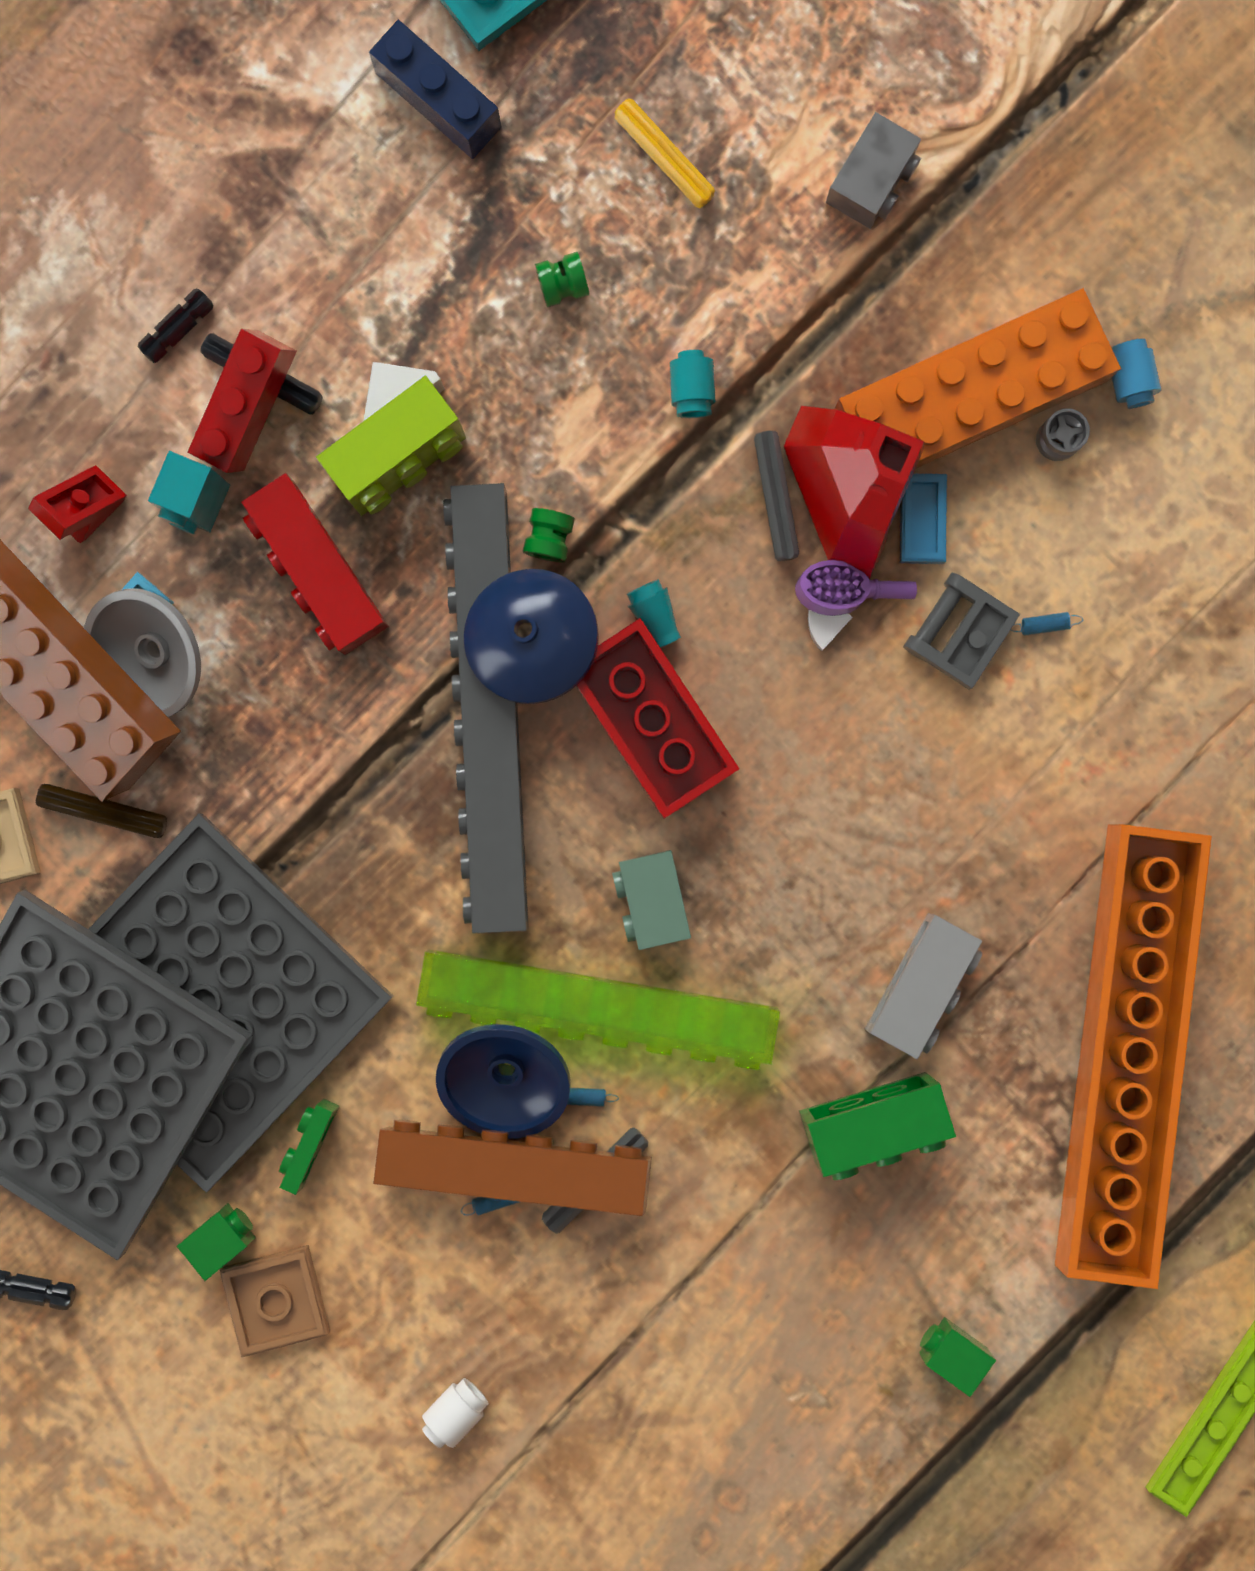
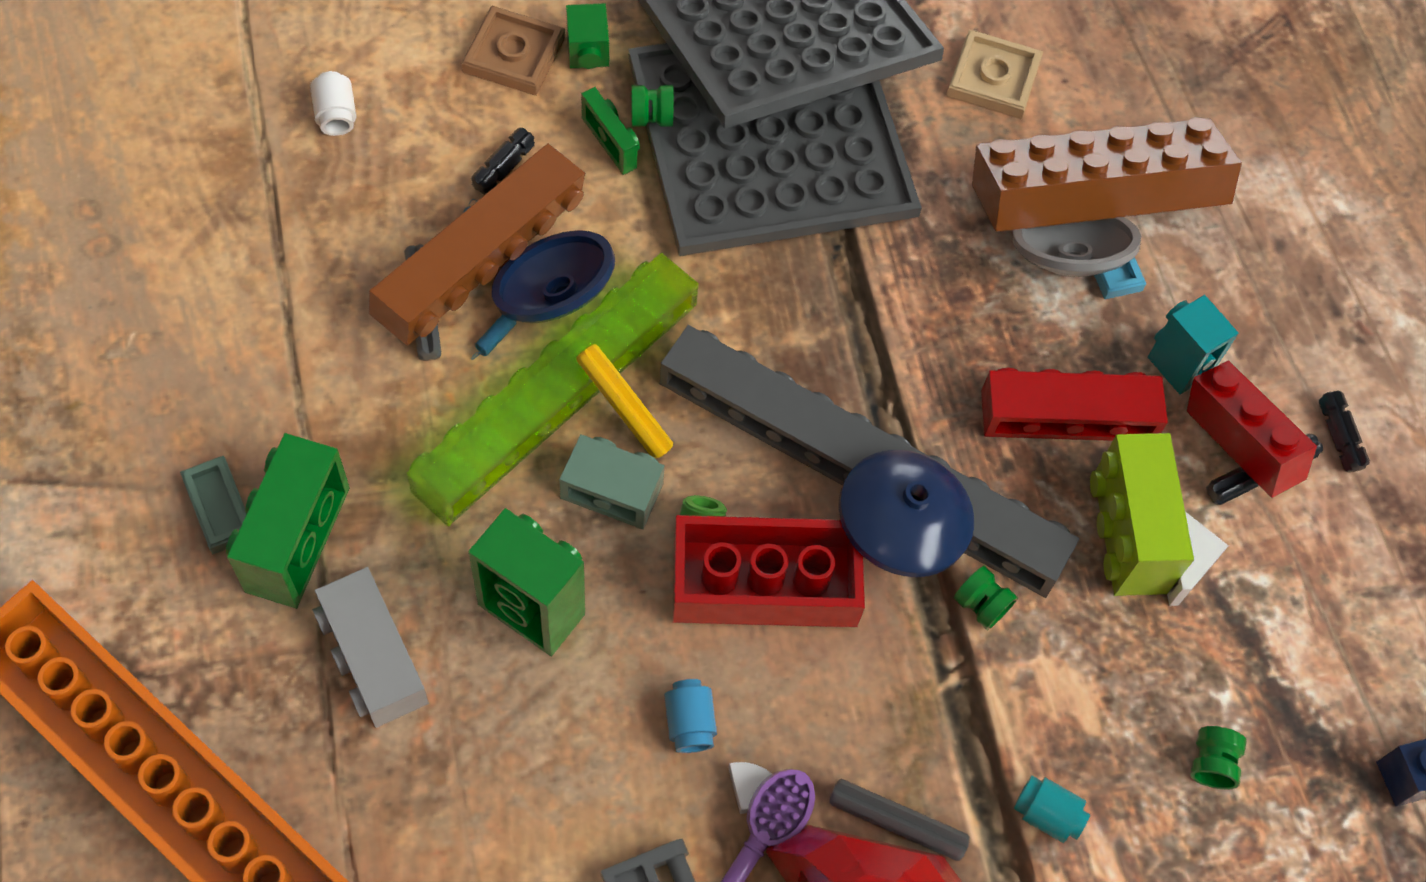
camera: 115 degrees right, 25 degrees down
red slope [28,465,127,543] -> none
dark brown axle [35,784,167,838] -> none
teal cone [627,579,681,648] -> none
green brick [919,1317,996,1397] -> none
none -> sand green tile [180,455,247,555]
none -> green brick [468,508,585,657]
none -> black axle [471,127,535,195]
none -> yellow axle [576,344,673,459]
none -> green wheel [631,85,674,127]
none -> dark azure brick [664,679,717,753]
none -> bright green tile [680,495,727,517]

